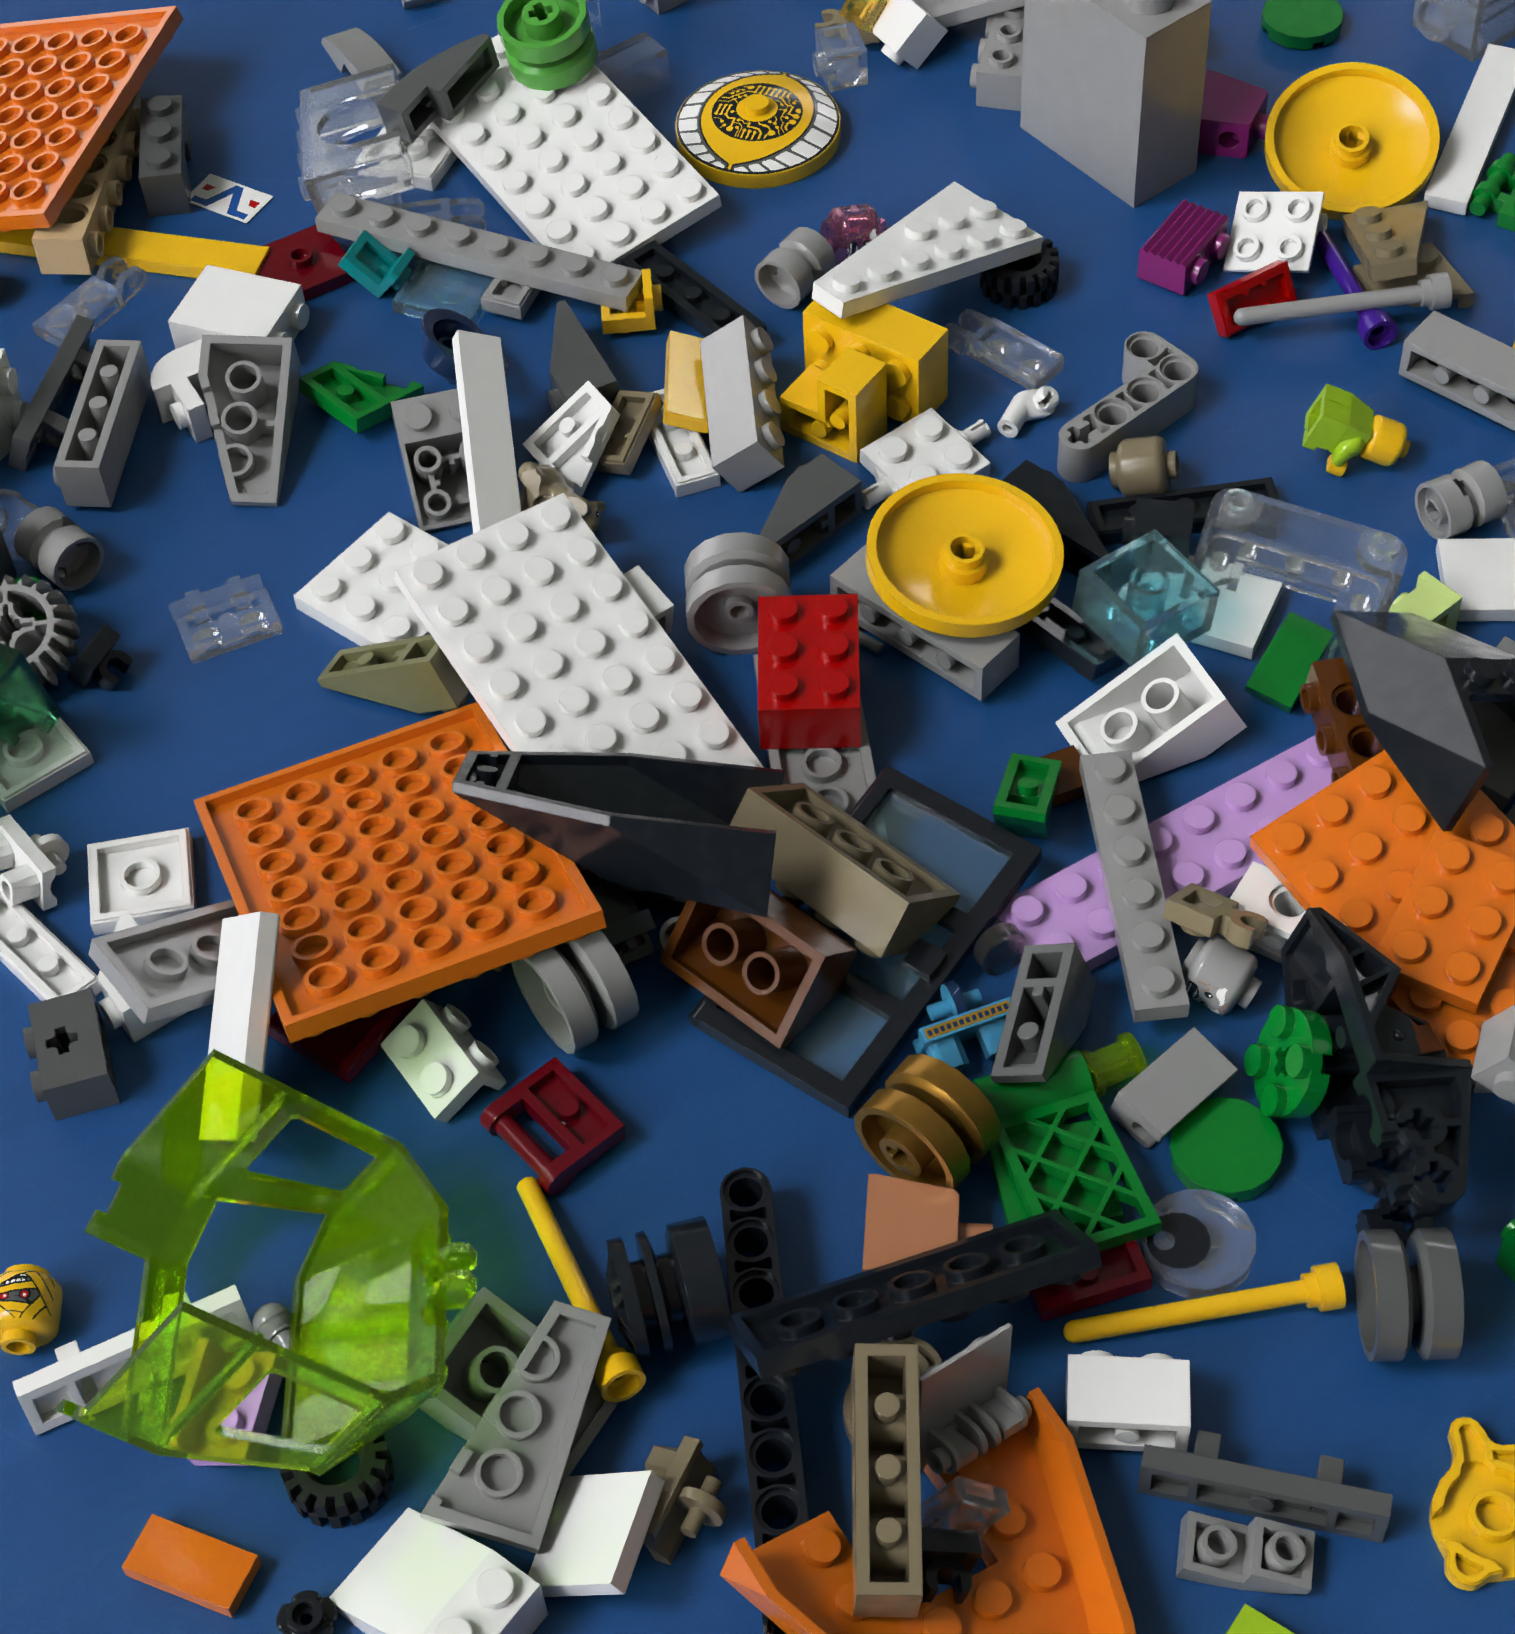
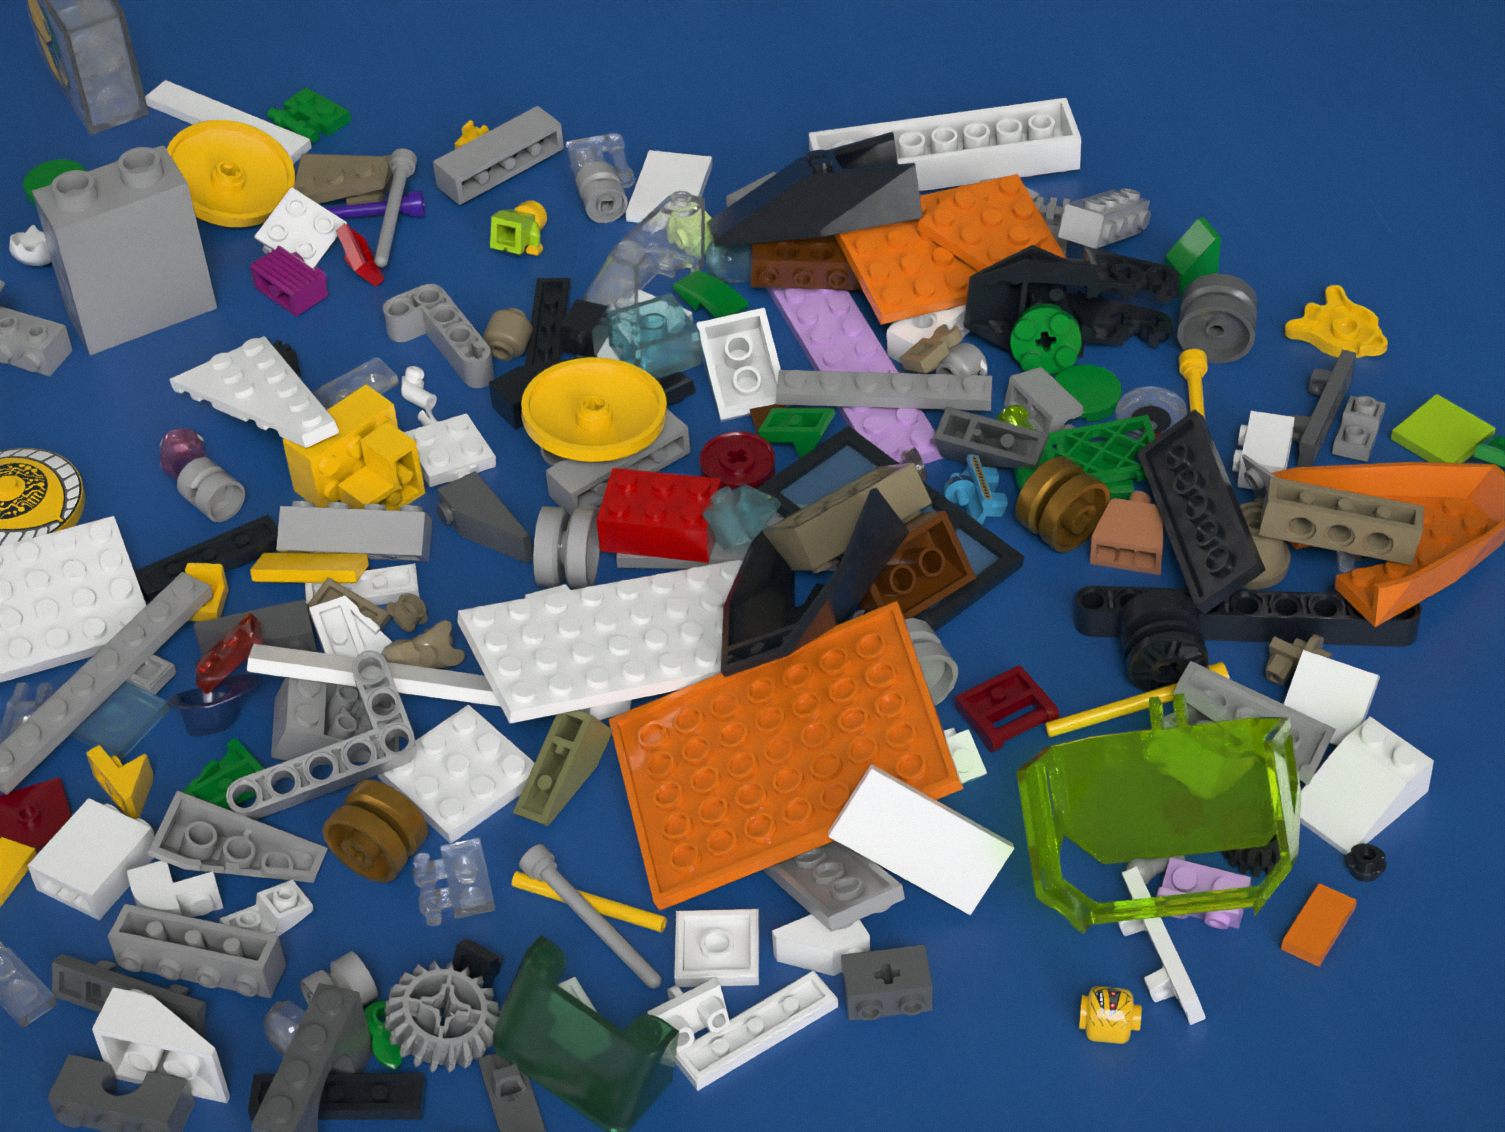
camera: 80 degrees left, 5 degrees down
teal bracket [338,230,415,299] -> none
none -> yellow slope [86,745,154,819]
none -> clear red plate [196,612,262,694]
none -> white slope [219,879,313,936]
none -> light grey beam [226,650,416,820]
none -> pearl gold wheel [322,779,428,883]
none -> dark tan plate [386,593,428,632]
none -> yellow piece [511,871,667,933]
none -> light grey piece [519,844,662,989]
none -> dark red wheel [700,431,775,506]
none -> clear light blue slope [702,484,781,551]

